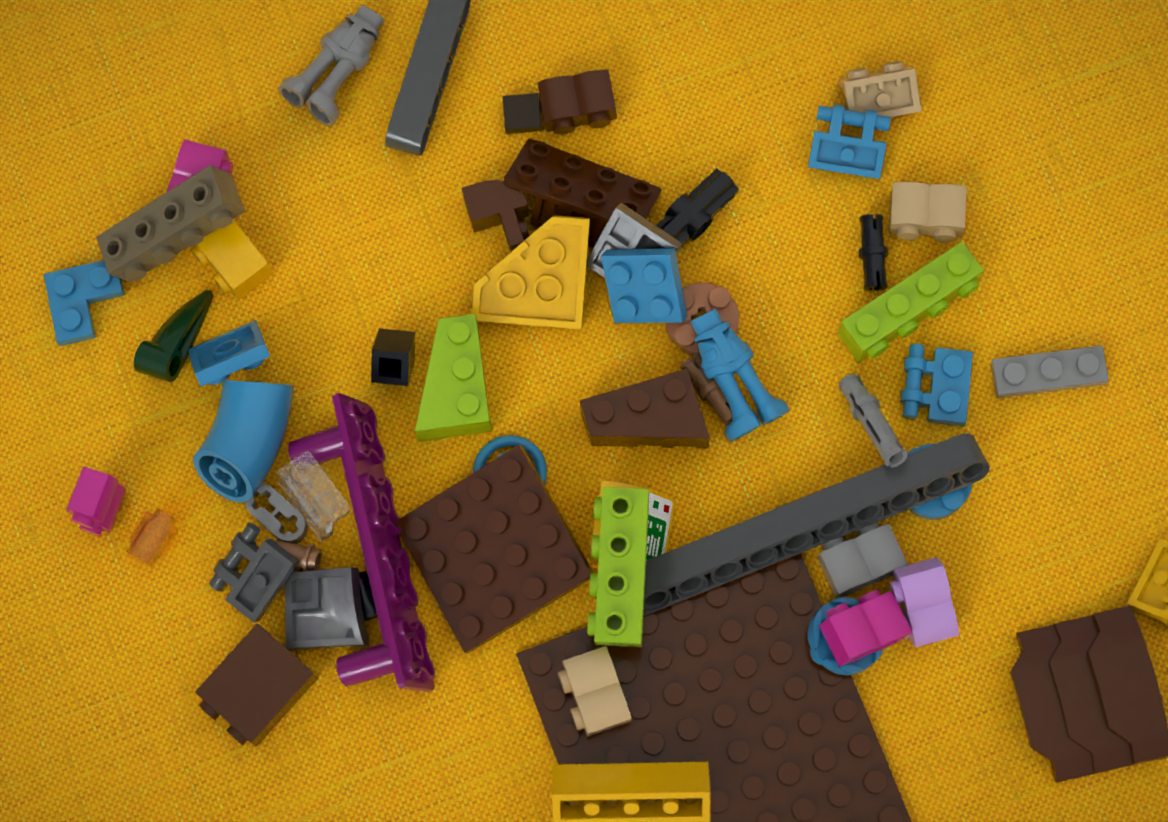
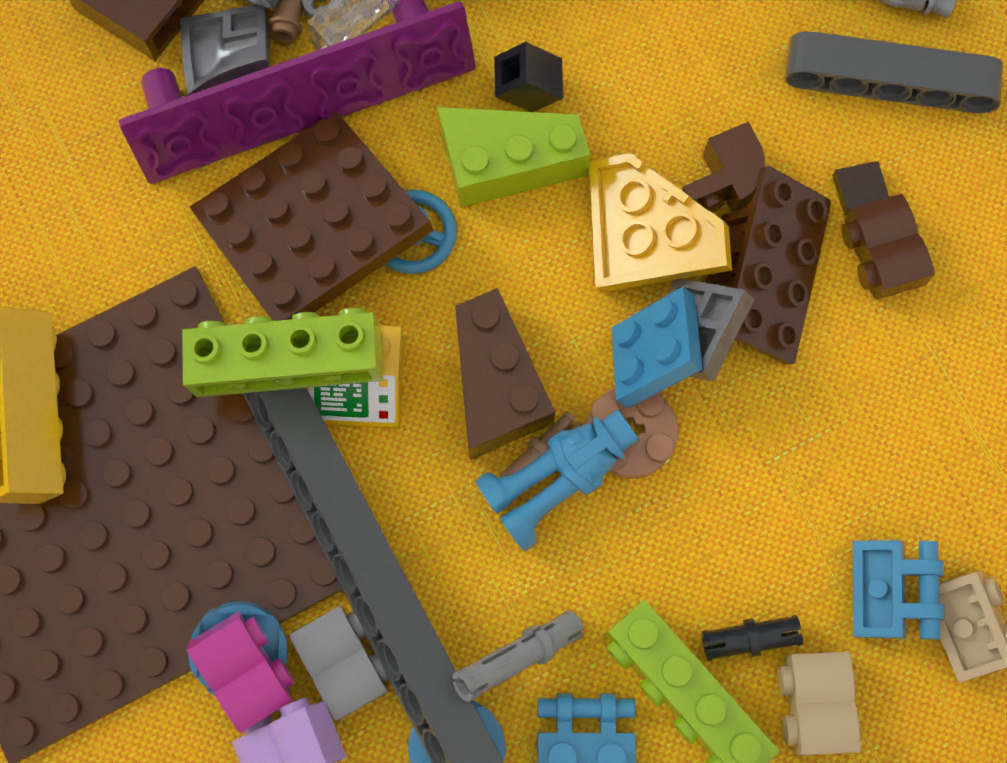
camera: 80 degrees right, 0 degrees up
tan brick [558,646,632,737] -> none
black piece [657,168,739,247] -> none

